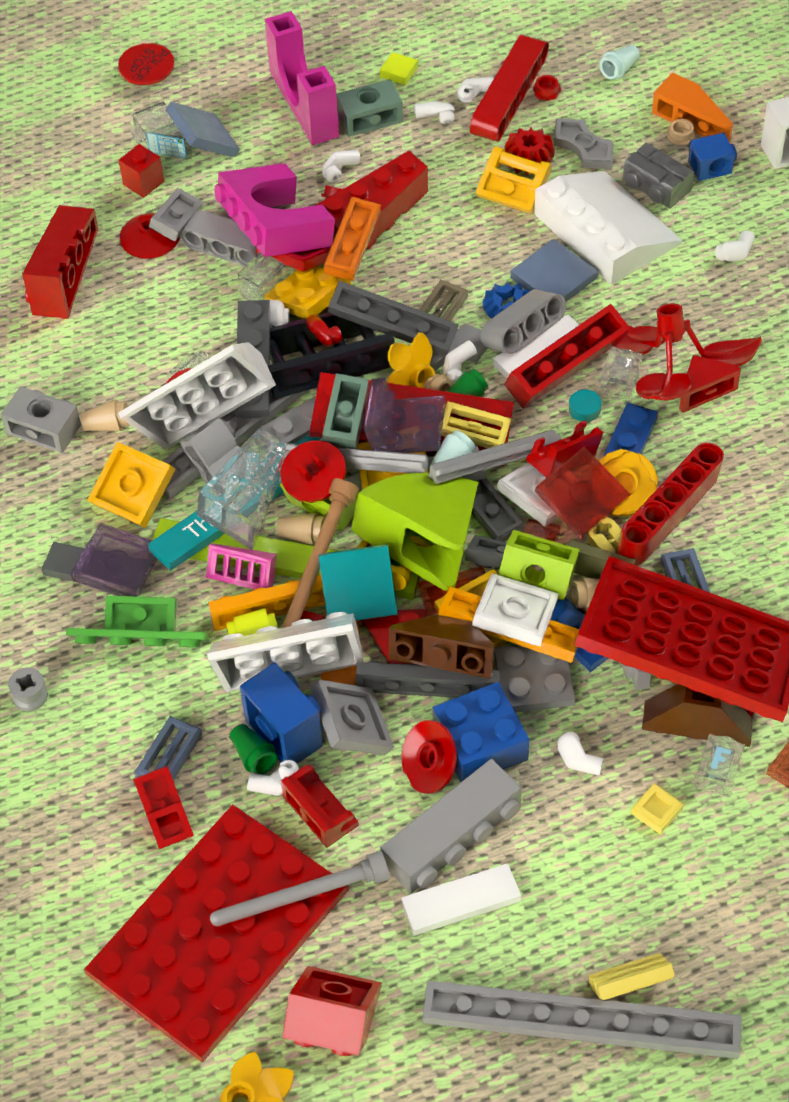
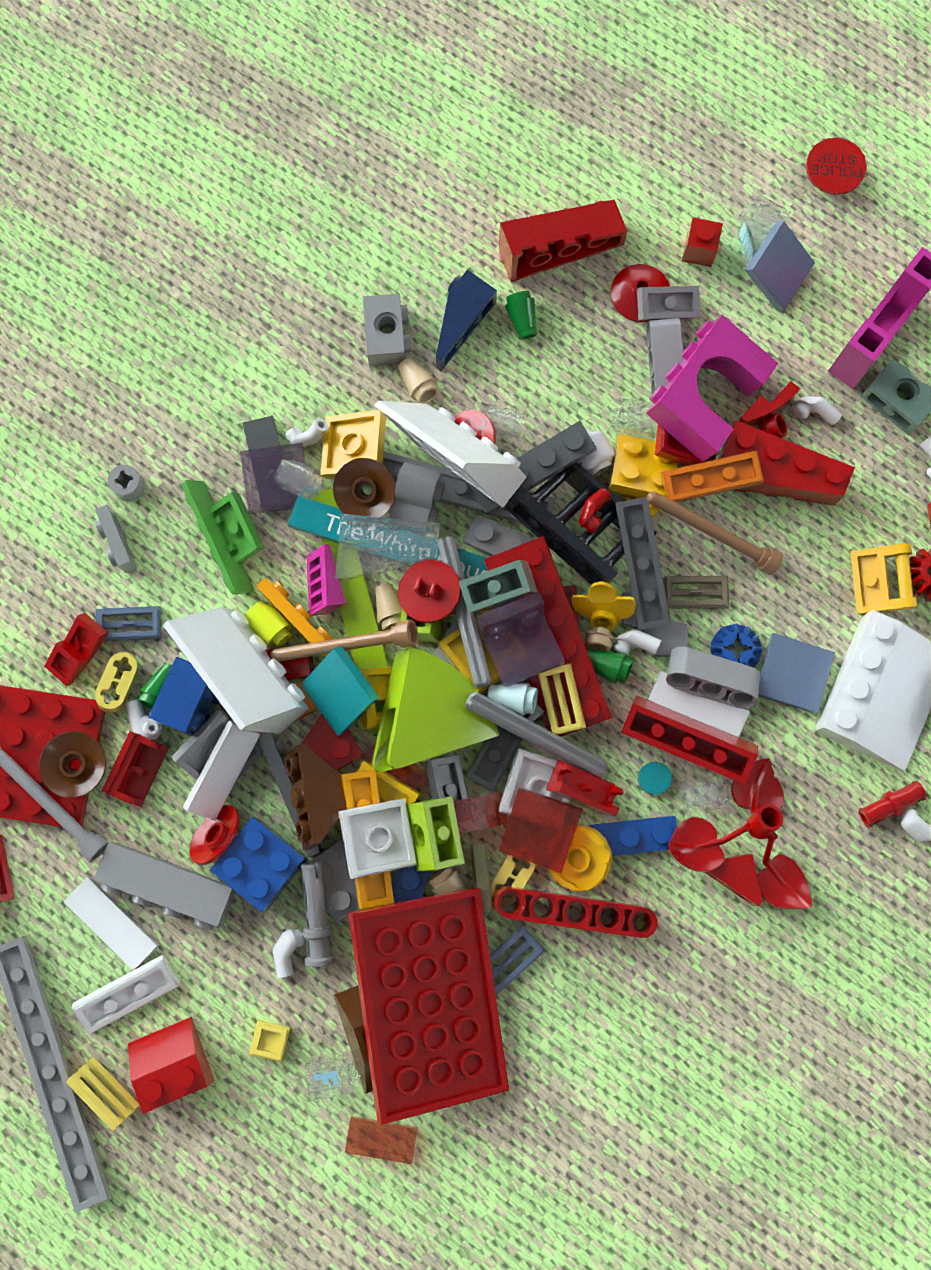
camera: 60 degrees right, 25 degrees up
none -> reddish brown dish [39,731,106,798]
none -> white tile [72,955,179,1035]
none -> light grey plate [95,505,137,573]
none -> light yellow beam [95,652,138,713]
none -> red slope [128,1016,215,1114]
none -> white tile [183,720,260,820]
none -> clear brick [274,459,324,500]
none -> white arm [286,418,329,449]
none -> light grey pin [301,861,335,967]
none -> reddish brown dish [333,458,396,522]
none -> dark blue slope [436,269,497,371]
none -> green cone [505,291,537,340]
none -> medium nougat piece [647,491,783,575]
none -> red slope [739,381,801,427]
none -> red pin [858,780,927,828]

